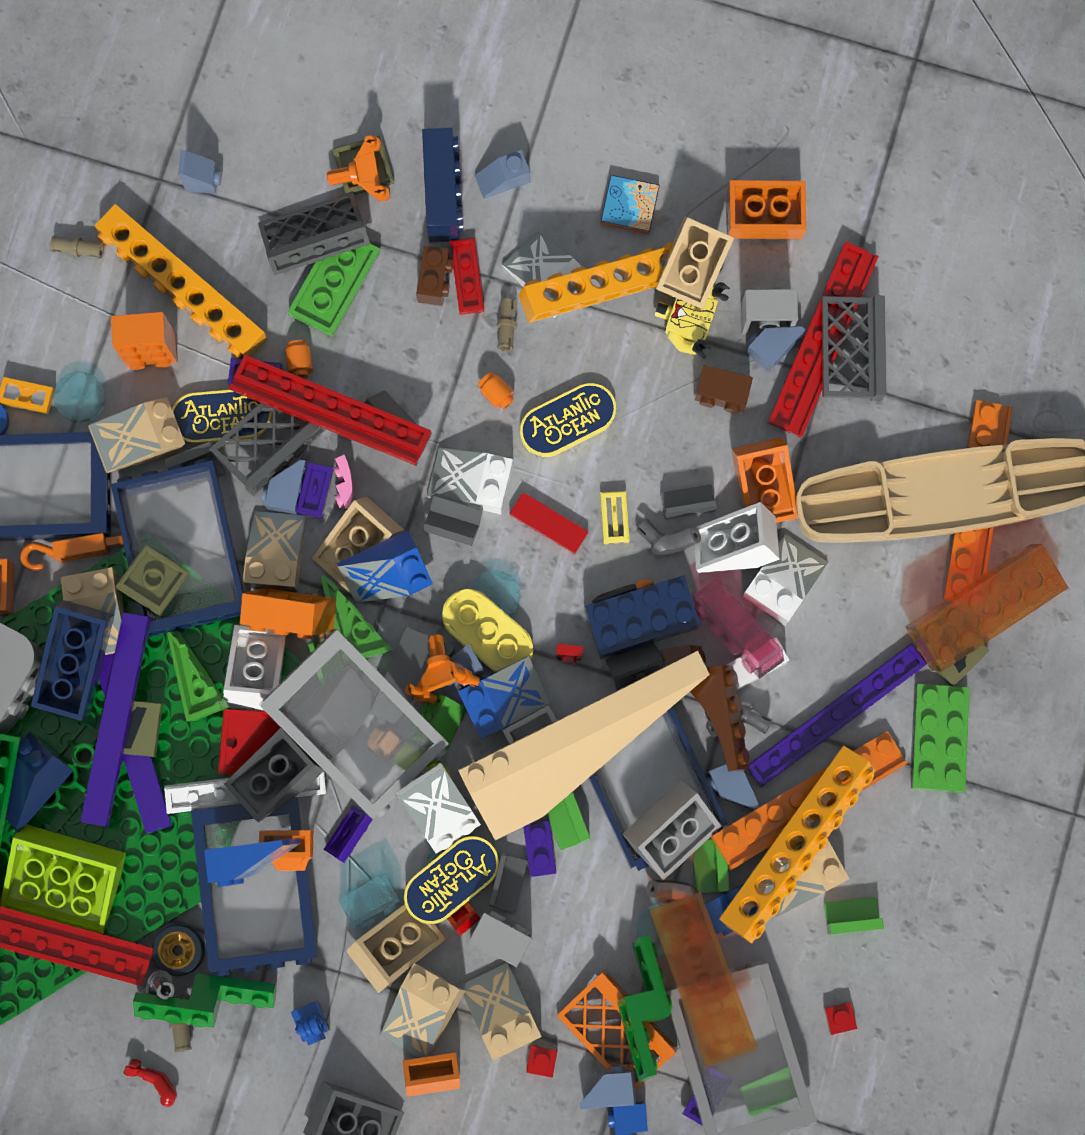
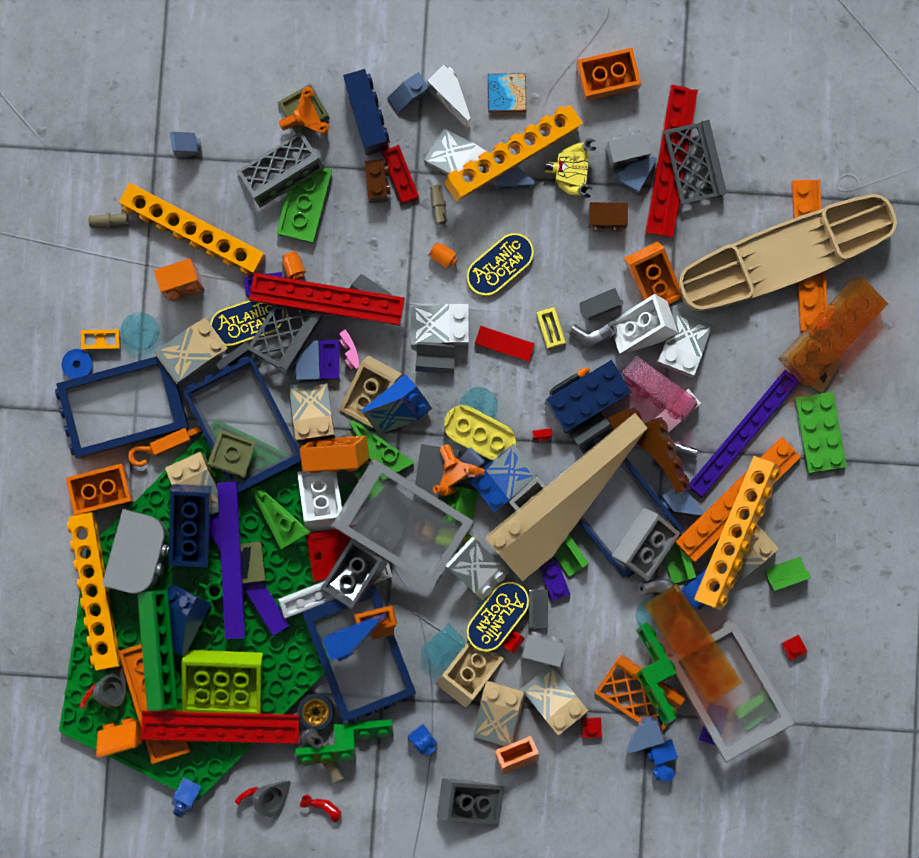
camera: 15 degrees left, 5 degrees up
dark purple plate [323,805,373,863] -> none
tan slope [656,216,734,309] -> none
none -> dark grey piece [235,781,291,817]
none -> white slope [427,65,471,129]
none -> sand blue slope [495,161,534,190]

